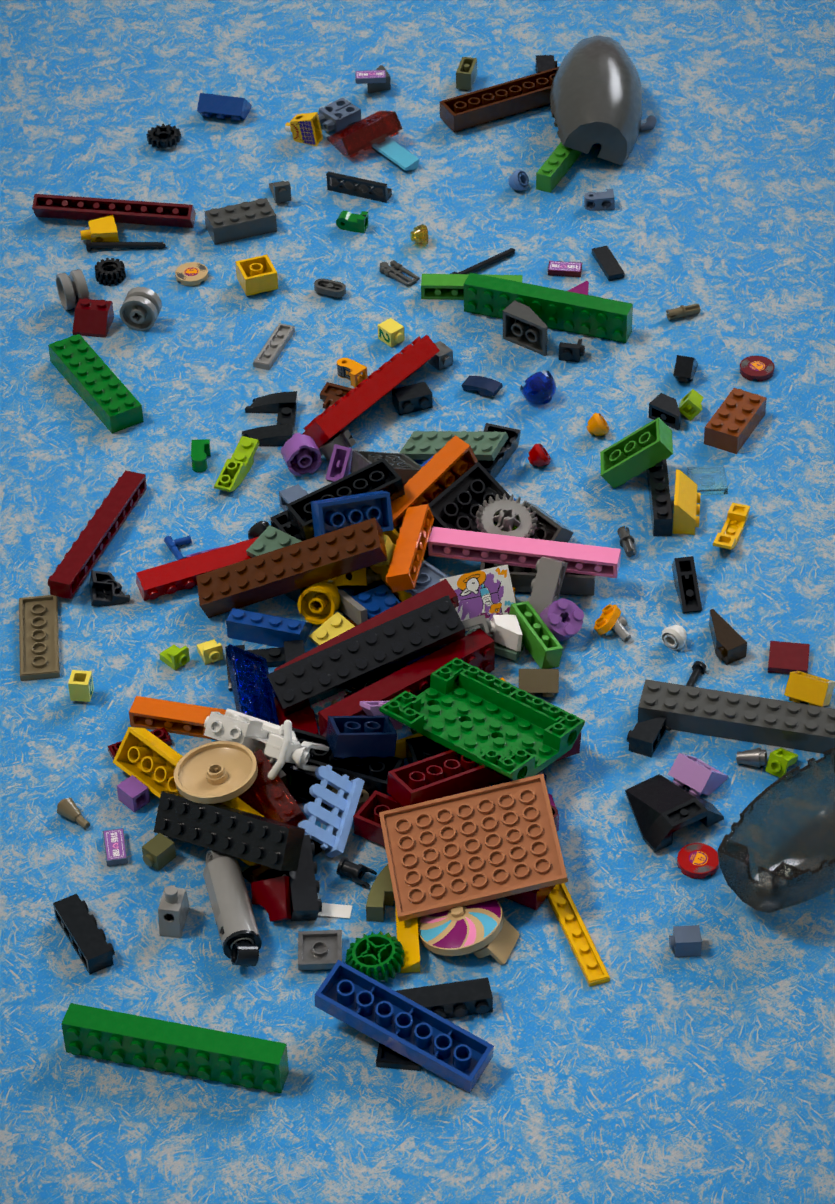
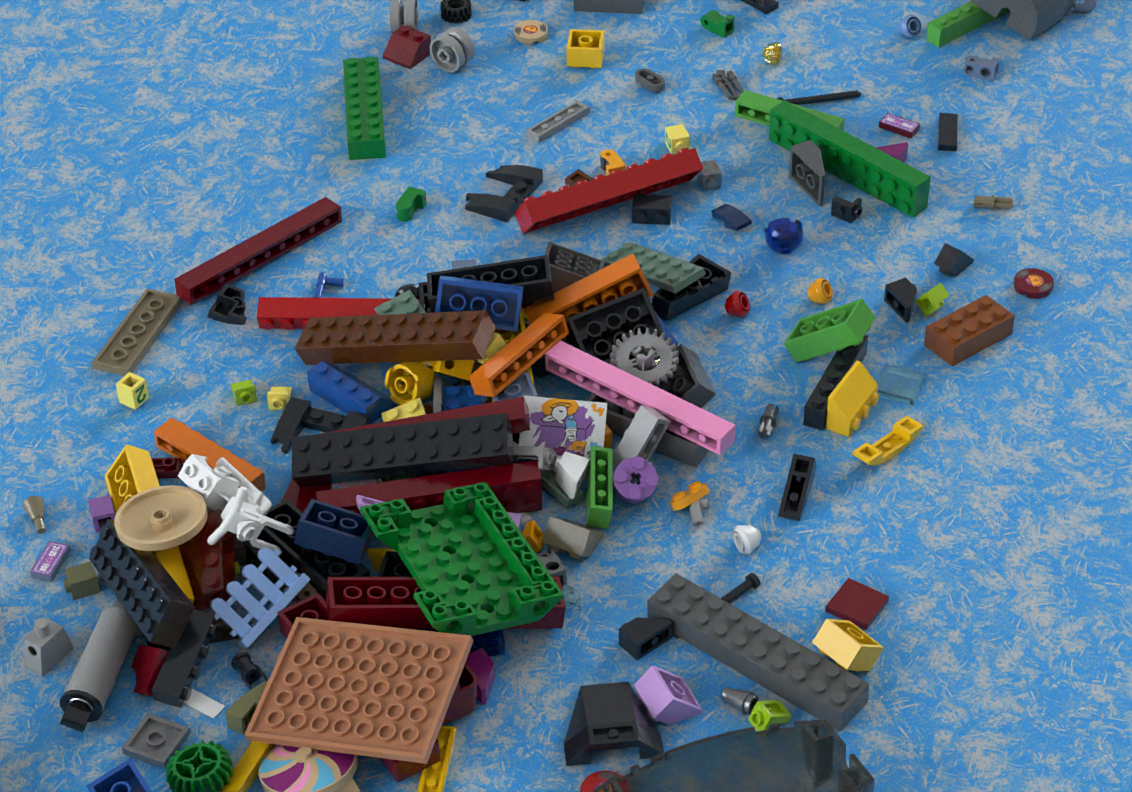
camera: 25 degrees right, 0 degrees up
lime slope [214,436,259,492] -> none
clear blue bracket [225,644,279,725] -> none
medium lavender brick [281,433,322,477] -> none
flat silver leg [320,429,356,461] -> none
medium lavender slope [325,444,353,482] -> none
dark brown slope [709,609,747,665] -> none

